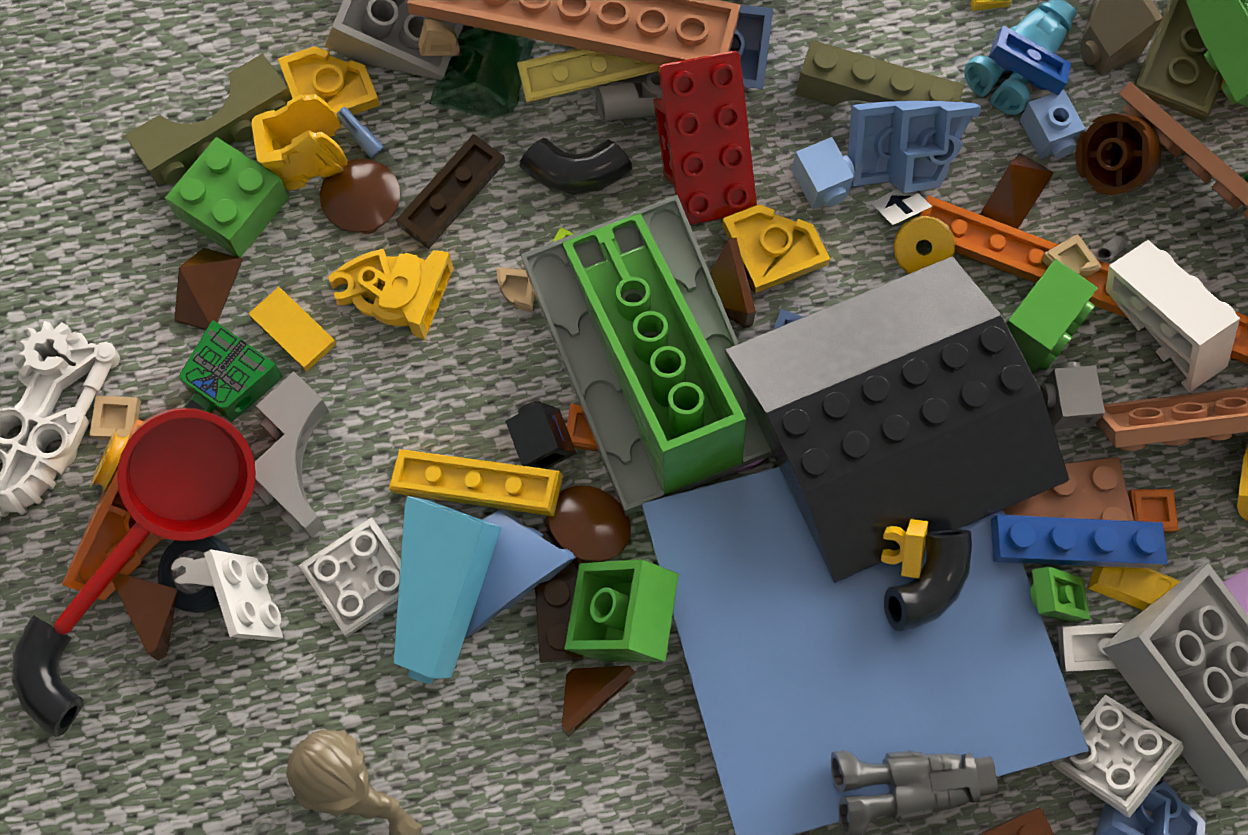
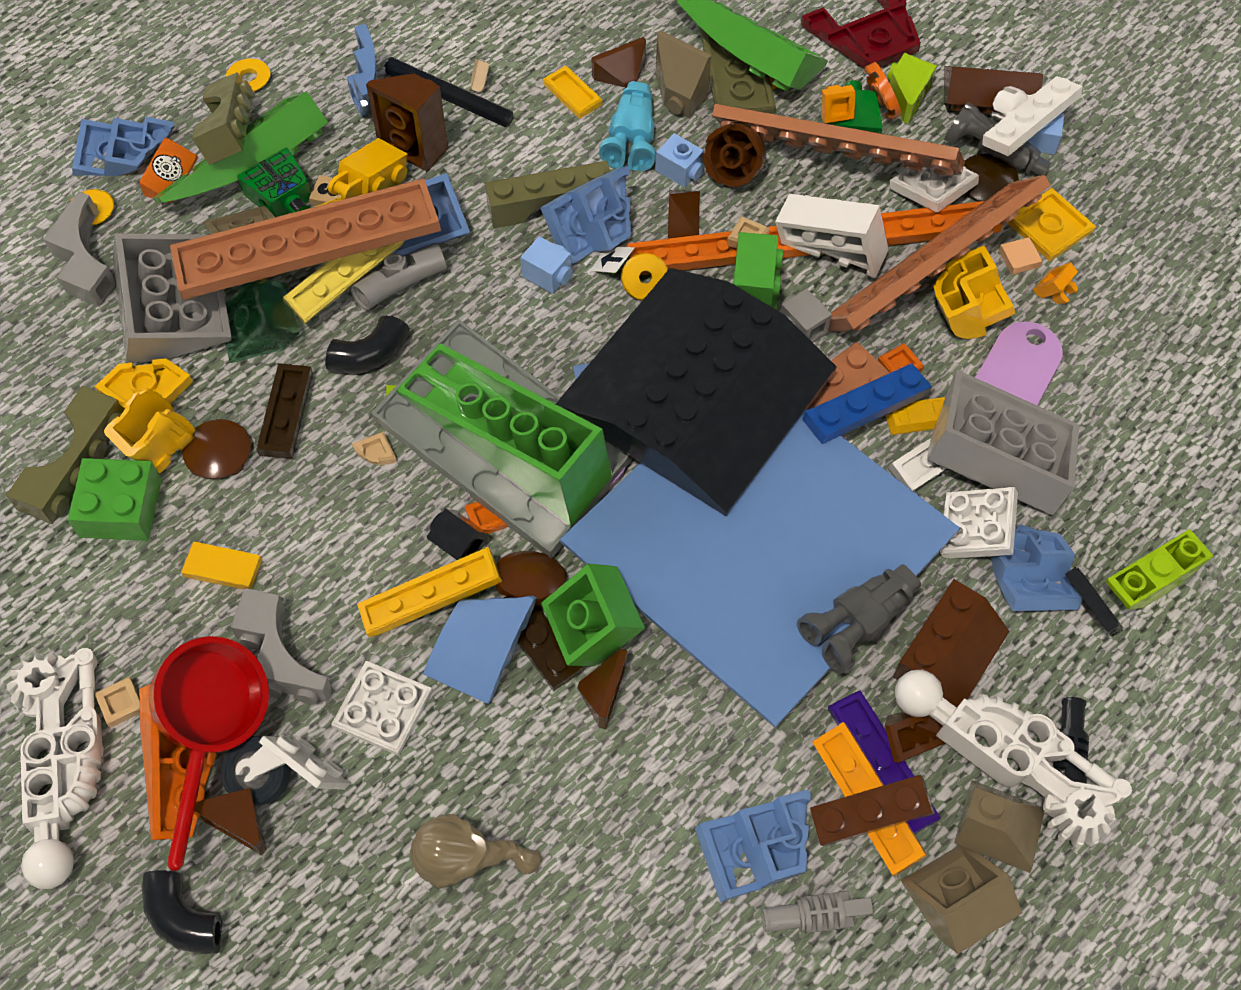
camera: 30 degrees left, 10 degrees down
yellow piece [89,429,129,492] -> none
reddish brown slope [174,248,243,330] -> none
green torso [179,320,283,422] -> none
yellow piece [328,249,454,340] -> none
medium blue pin [336,107,384,159] -> none
medium azure slope [394,496,502,684] -> none
tan tile [418,19,460,56] -> none
red bracket [653,51,757,225] -> none
reddish brown slope [710,238,756,328] -> none
yellow plate [722,204,830,294] -> none
yellow tile [881,519,928,579] -> none
black cylinder [884,529,972,631] -> none
blue plate [989,25,1071,96] -> none
bright green plate [1030,566,1090,623] -> none
light grey piece [1095,236,1128,263] -> none

